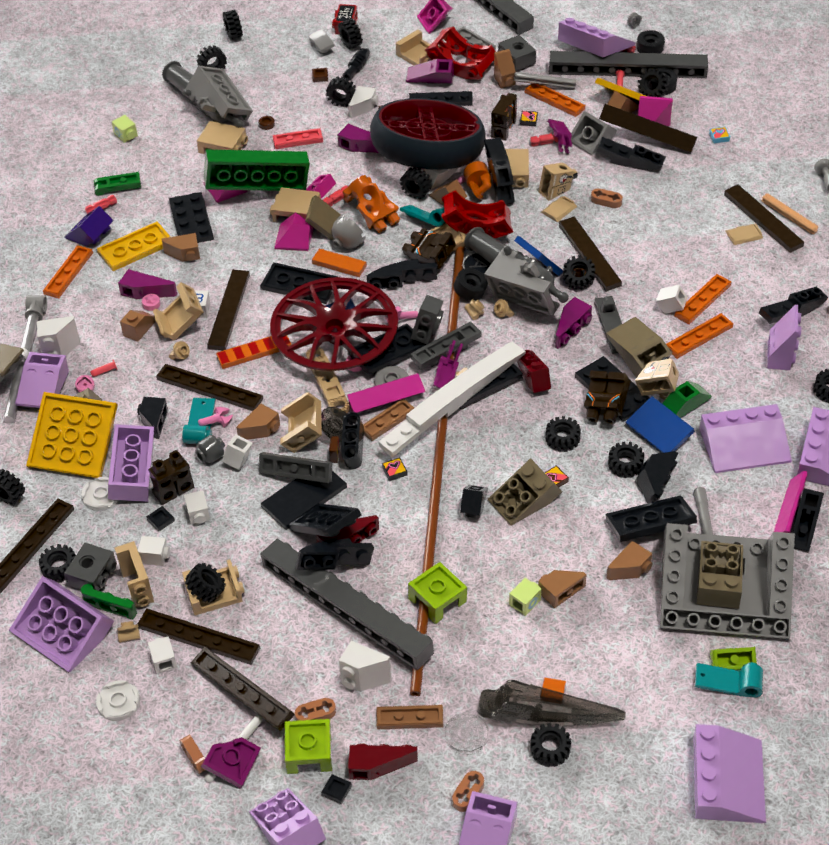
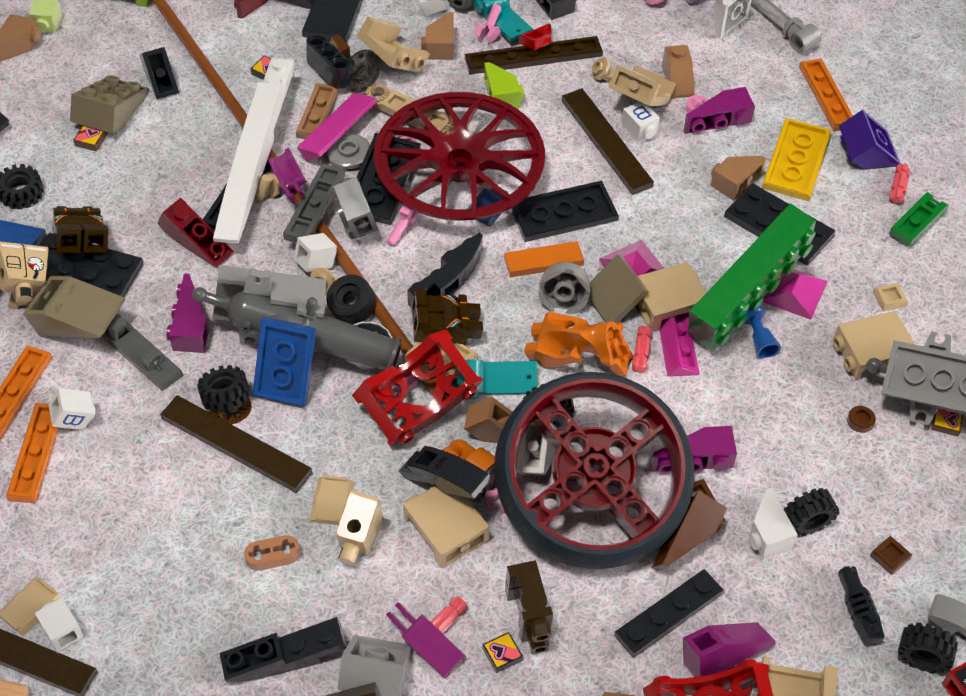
camera: 140 degrees right, 5 degrees up
coral piece [90,360,118,377] -> none
orange tile [216,335,291,369] -> none
dark grey hinge [259,452,333,483] -> none
coral tile [273,128,323,149] -> none
black tyre [545,416,581,452] -> none
none -> white brick [35,598,84,652]
none -> white brick [294,233,337,272]
none -> lime slope [484,62,524,109]
none -> red tile [519,23,552,50]
none -> tan tile [873,283,908,312]

